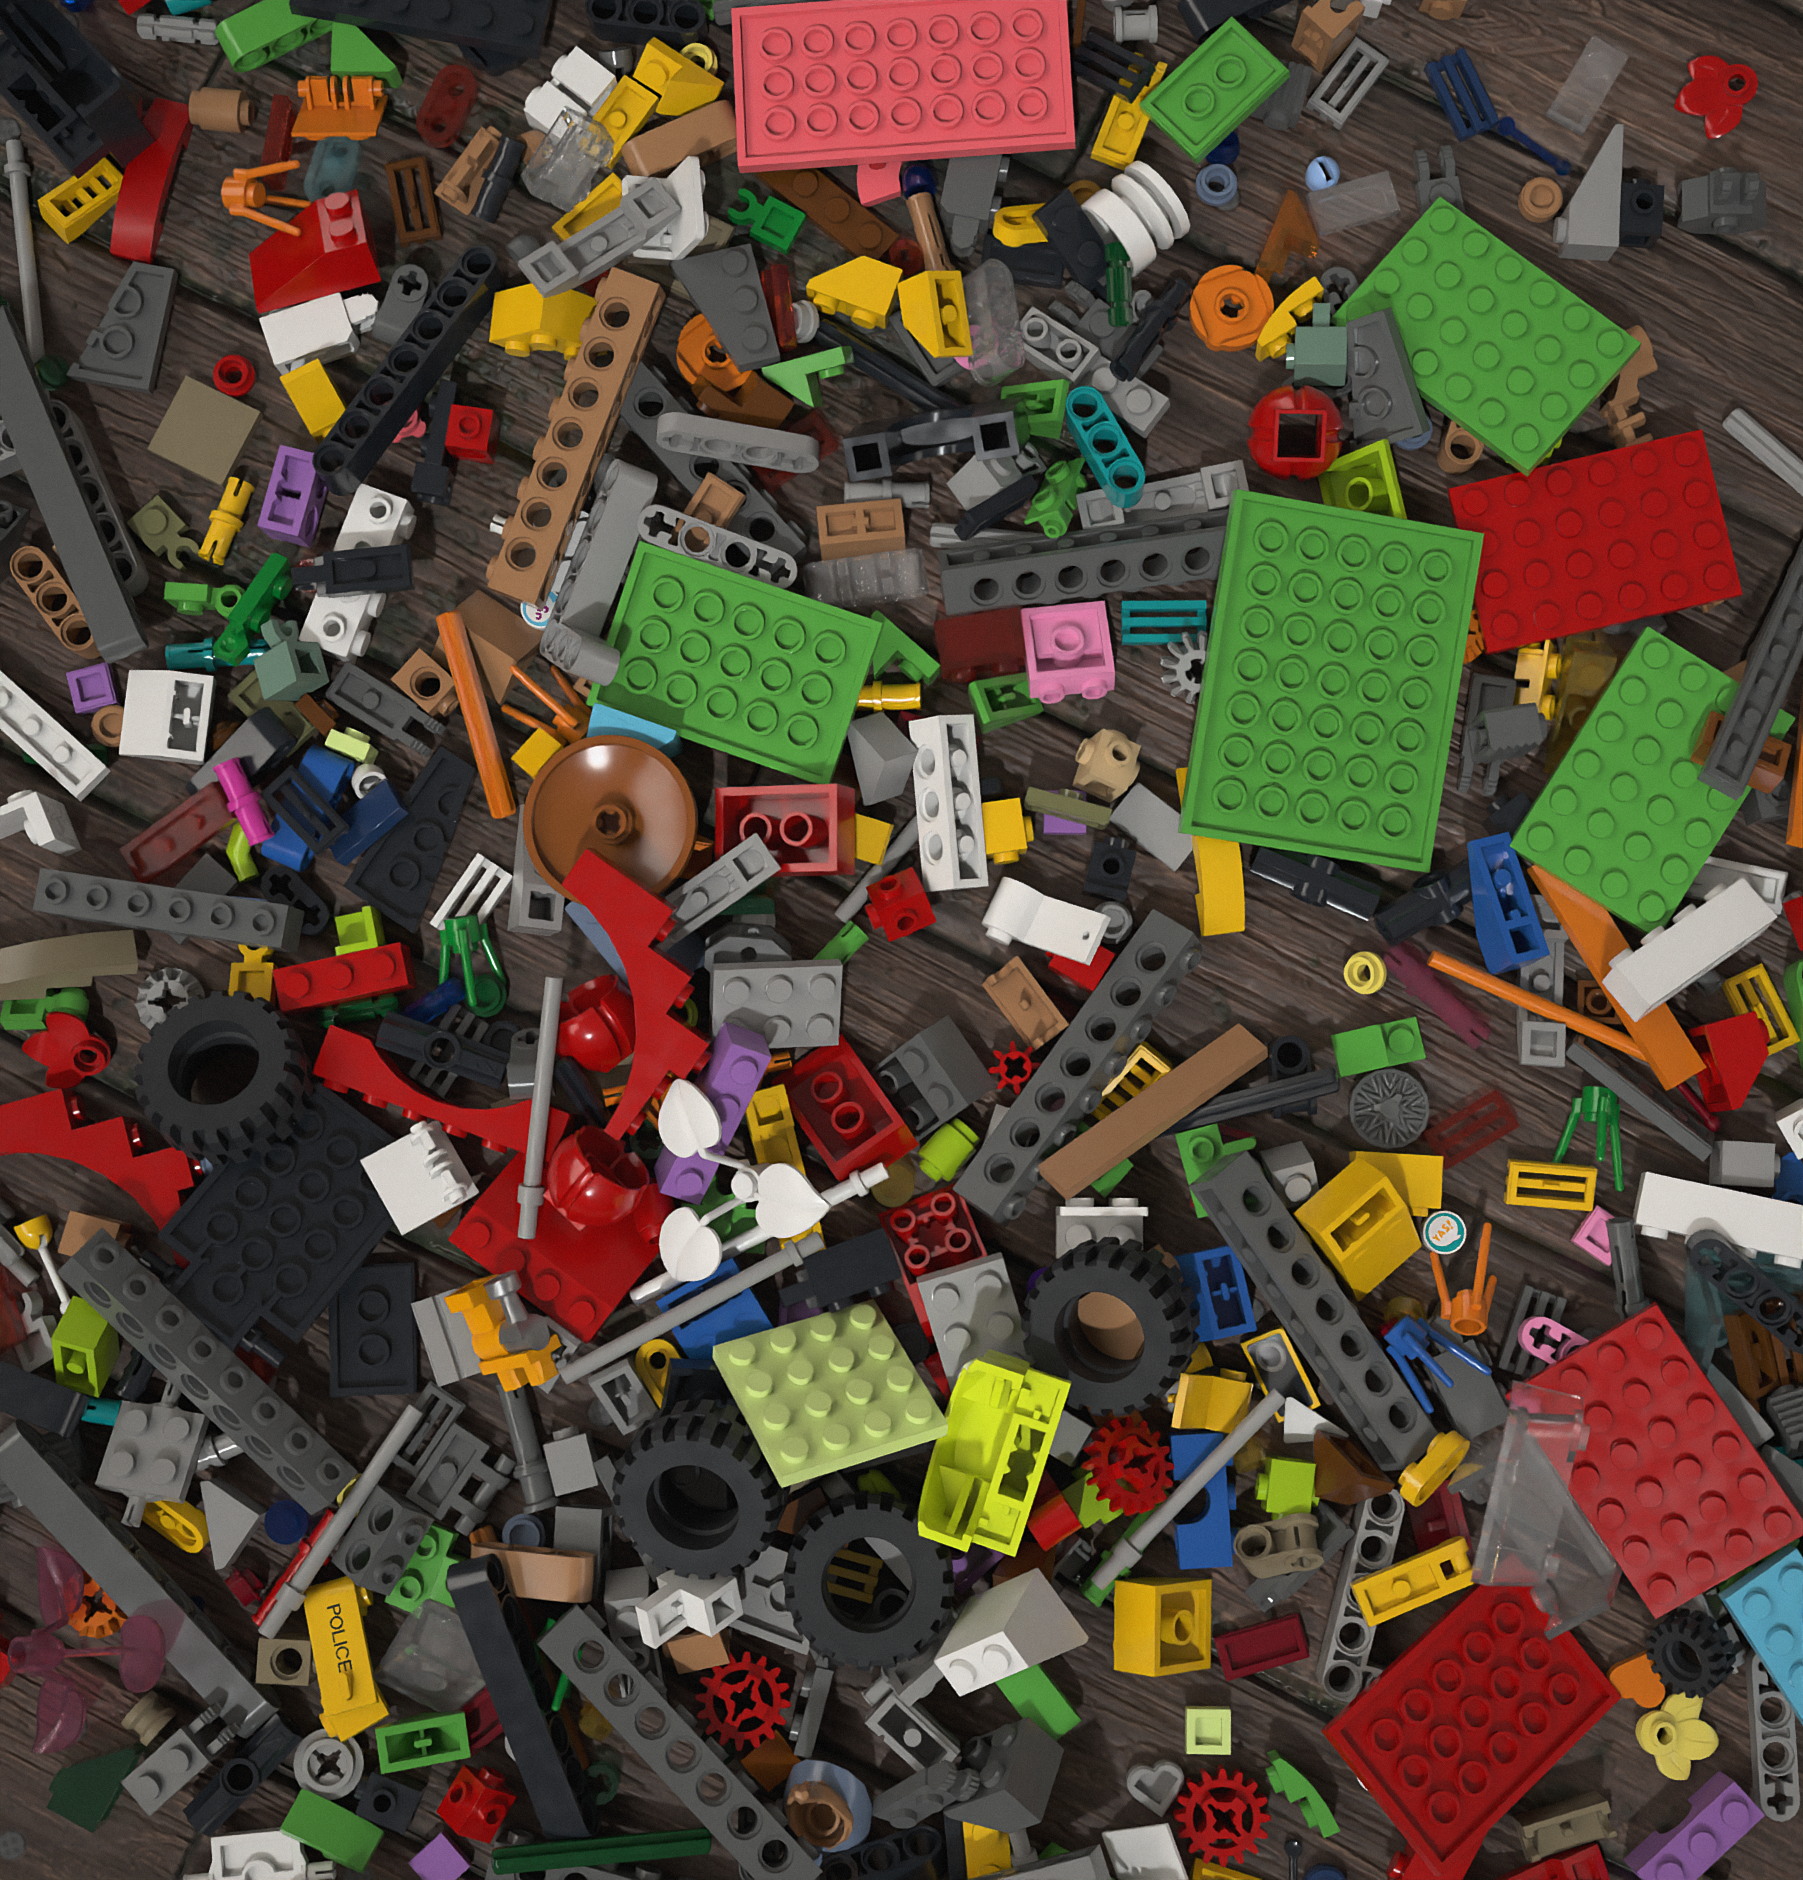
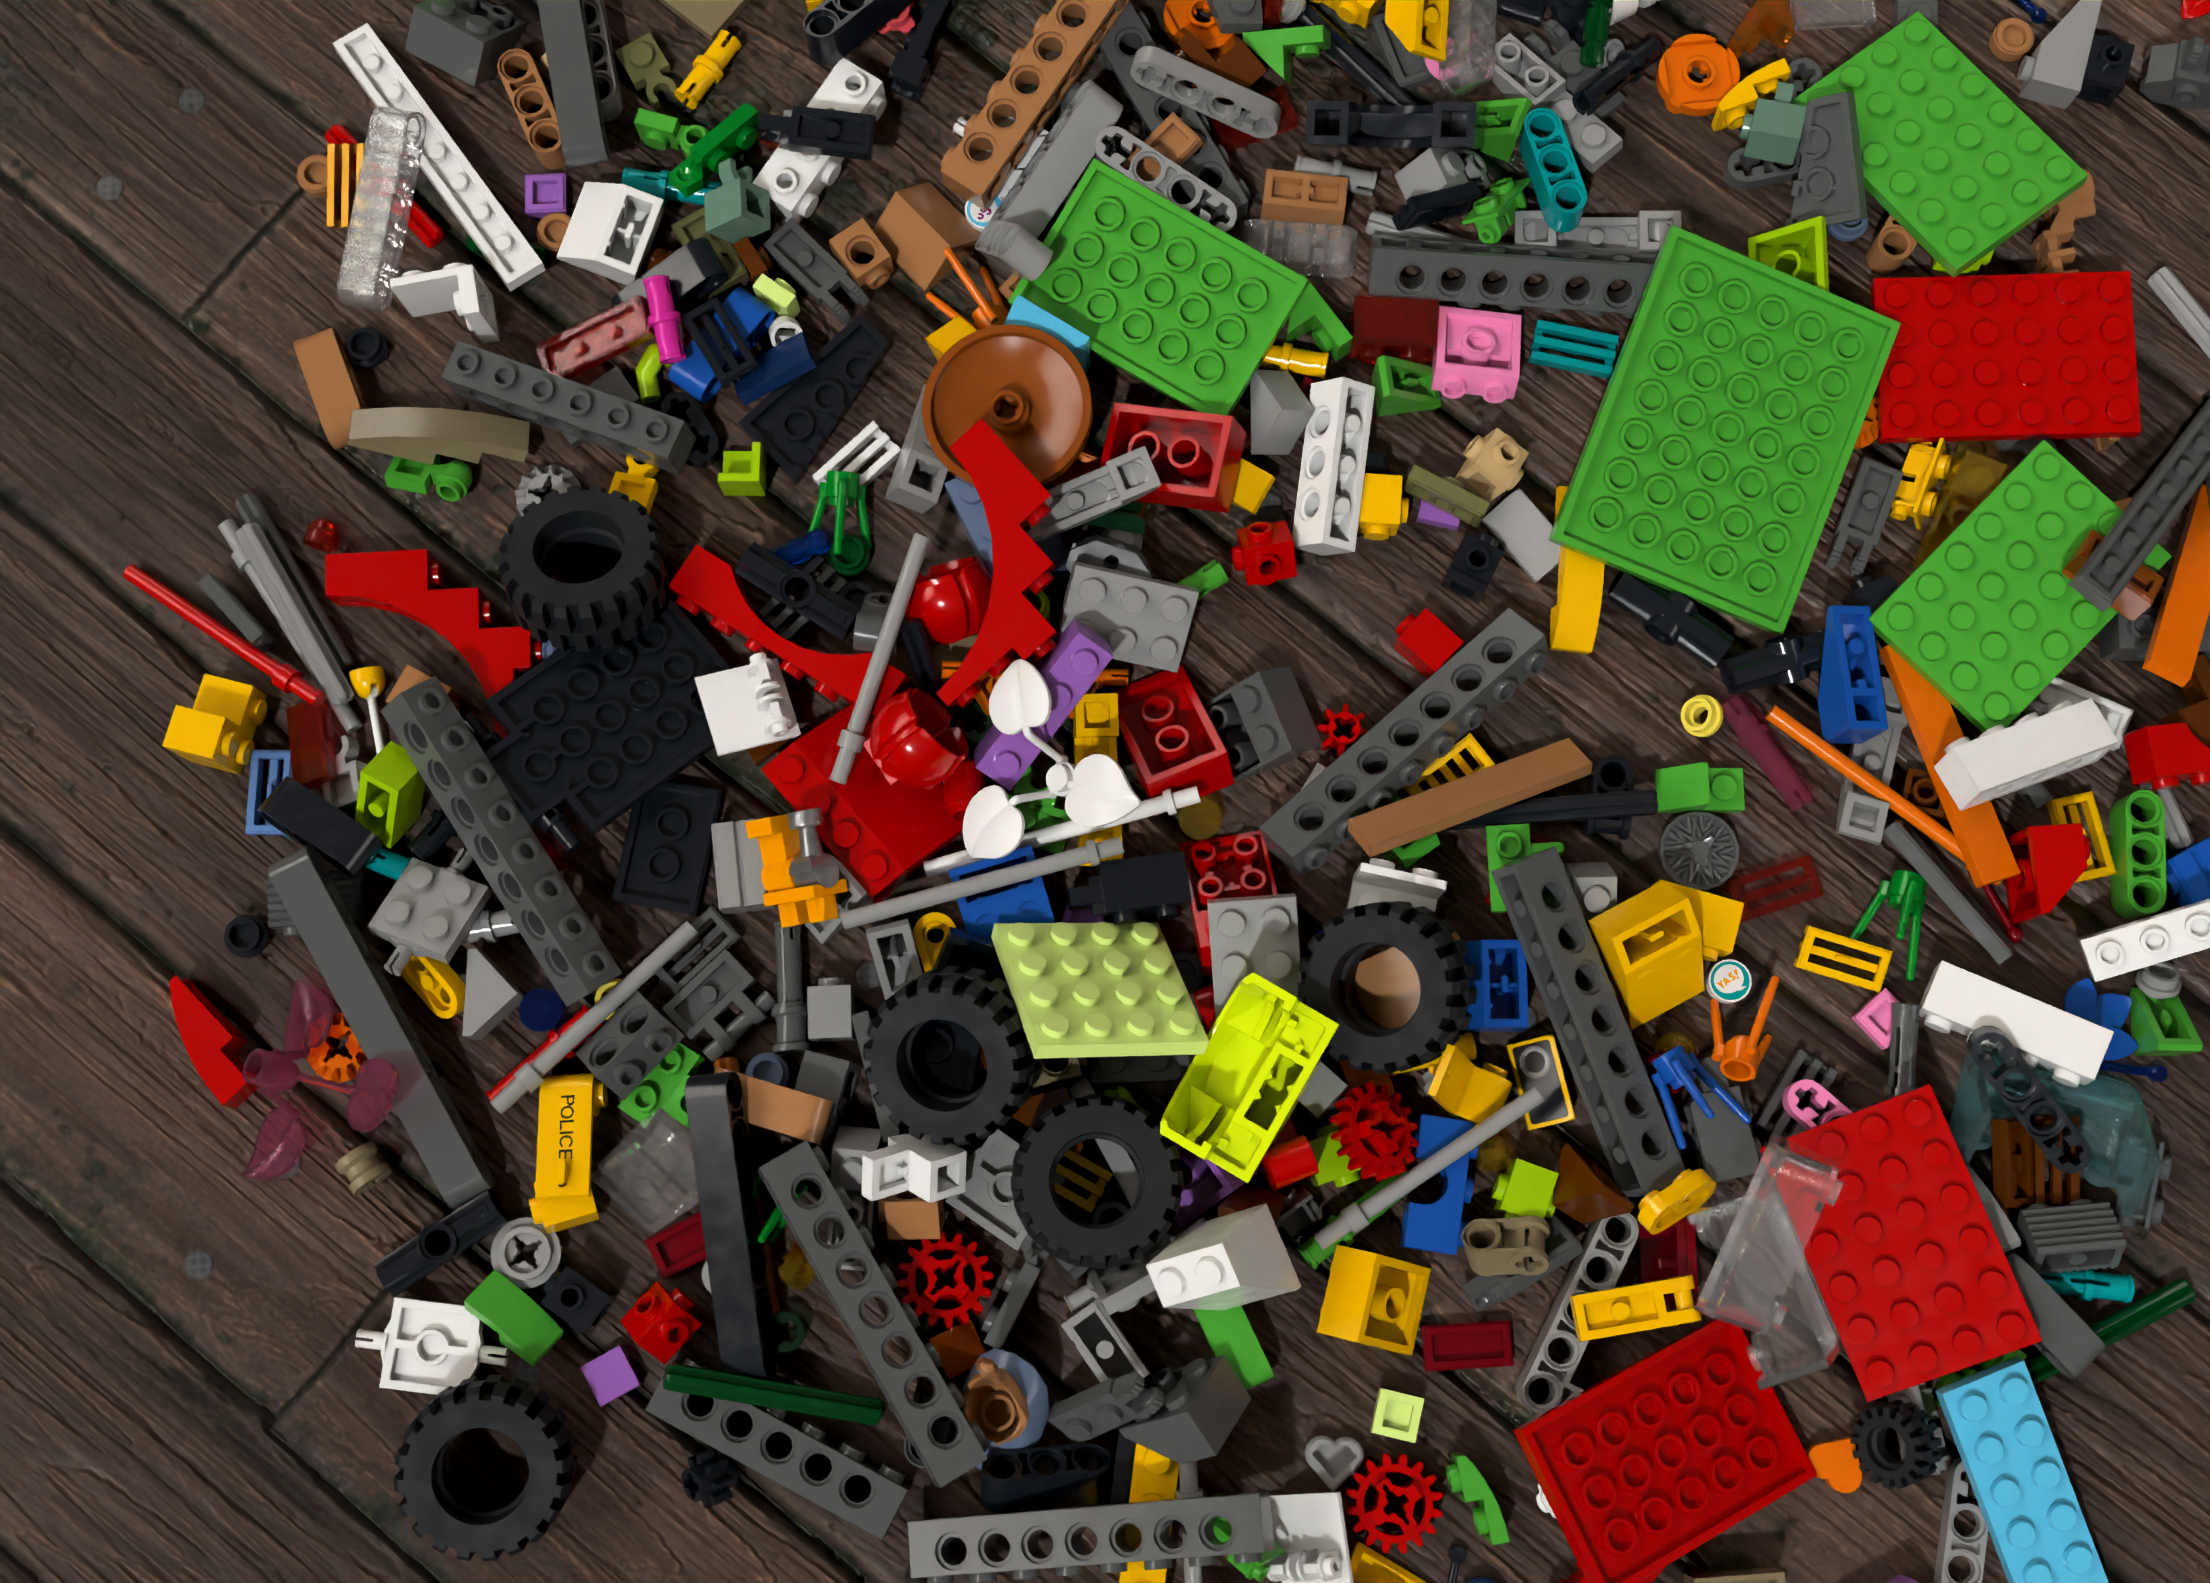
camera: 10 degrees right, 5 degrees down
red plate [21,1011,111,1089] -> none
clear green slope [46,1740,146,1833] -> none
dark grey hinge [121,1701,242,1816] -> none
dark red plate [224,1566,264,1607] -> none
dark tan brick [256,1632,318,1686] -> none
medium lavender brick [257,445,333,548] -> none
red brick [273,942,417,1016] -> none
dark green axle [315,992,401,1029] -> none
bright green slope [375,1711,471,1774] -> none
orange axle [436,610,516,819] -> none
red brick [445,404,501,464] -> none
light grey bar [834,816,919,924] -> none
lime brick [917,1117,981,1182] -> none
white door [981,877,1111,966] -> none
medium nougat hinge [982,956,1069,1053] -> none
light grey plate [1094,901,1133,944] -> none
light grey gear [1160,631,1208,704] -> none
red piece [1247,384,1344,482] -> none
white sticker [1284,1397,1348,1443] -> none
dark grey brick [1466,702,1547,765] -> none
light yellow plate [1635,1691,1719,1780] -> none
light grey brick [1709,1141,1781,1187] -> none

